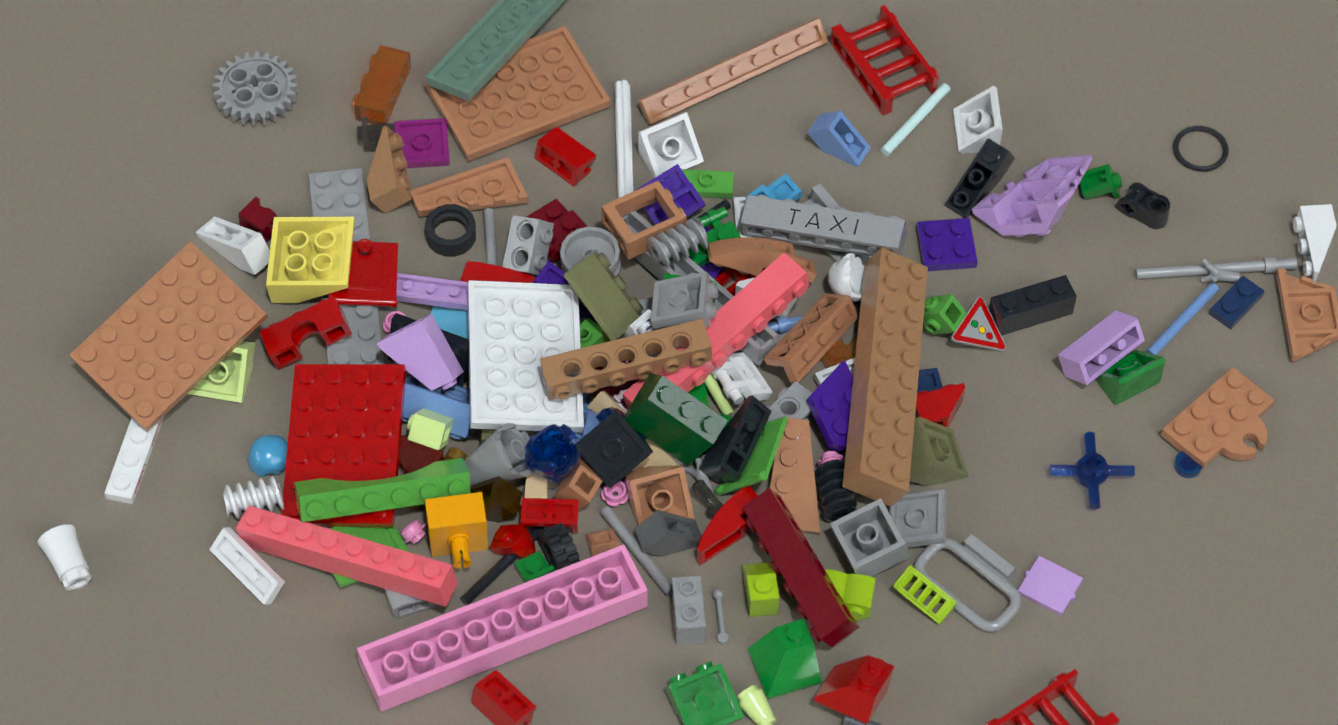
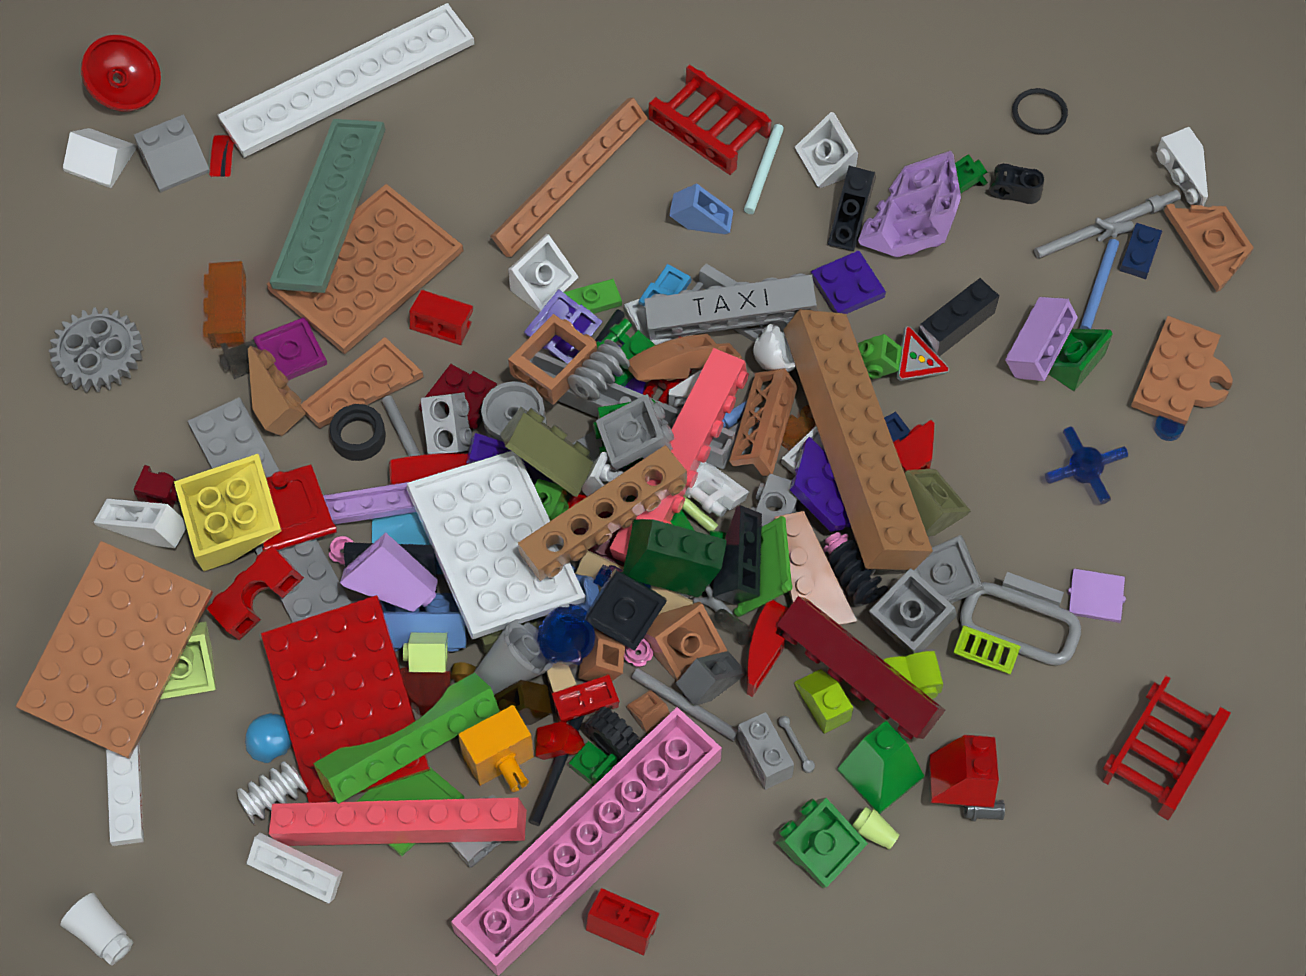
camera: 20 degrees left, 5 degrees up
bright pink plate [400,519,426,544] -> none
white axle [615,80,633,198] -> none

